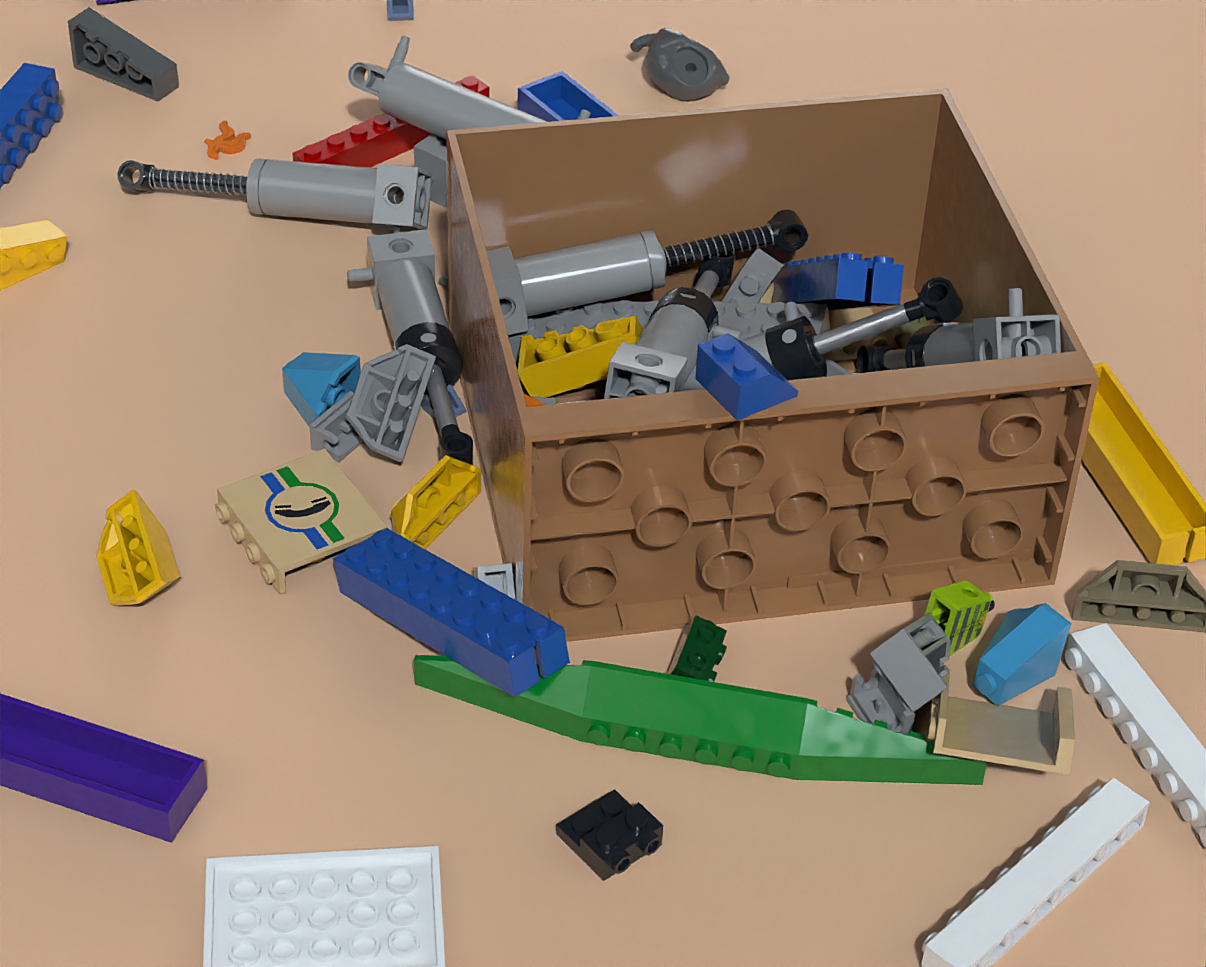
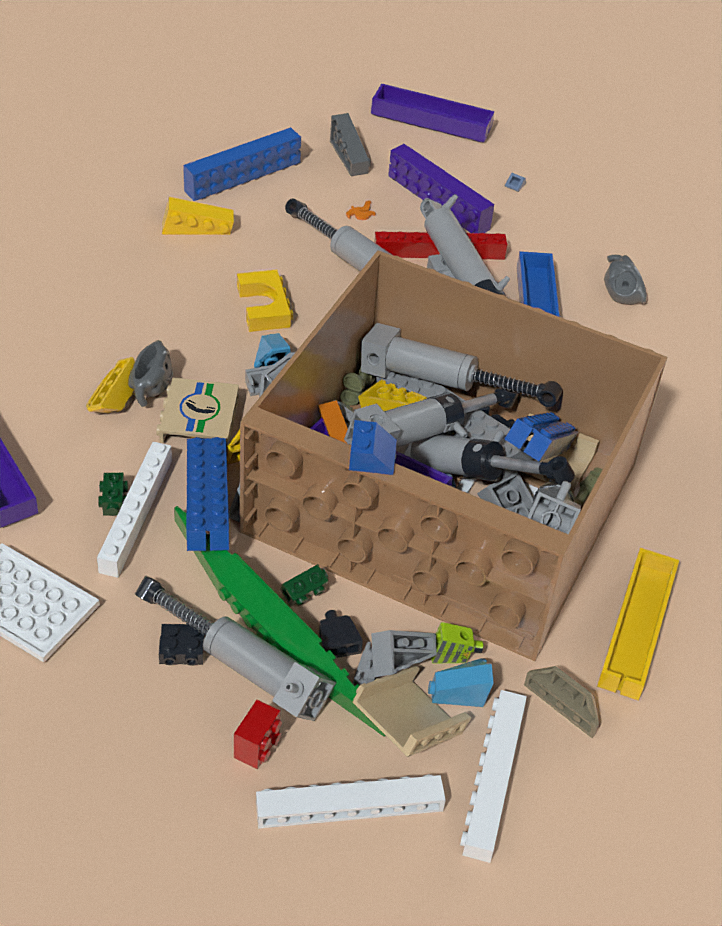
camera: 35 degrees right, 5 degrees up
light grey brick [721,248,783,303] -> none
none -> white brick [97,442,172,578]
none -> dark green brick [98,472,128,516]
none -> dark grey piece [128,340,173,407]
none -> light grey piece [135,575,336,721]
none -> red brick [234,699,282,770]
none -> yellow arch [237,269,293,332]
none -> black torso [319,610,363,658]
none -> dark purple piece [388,144,494,233]

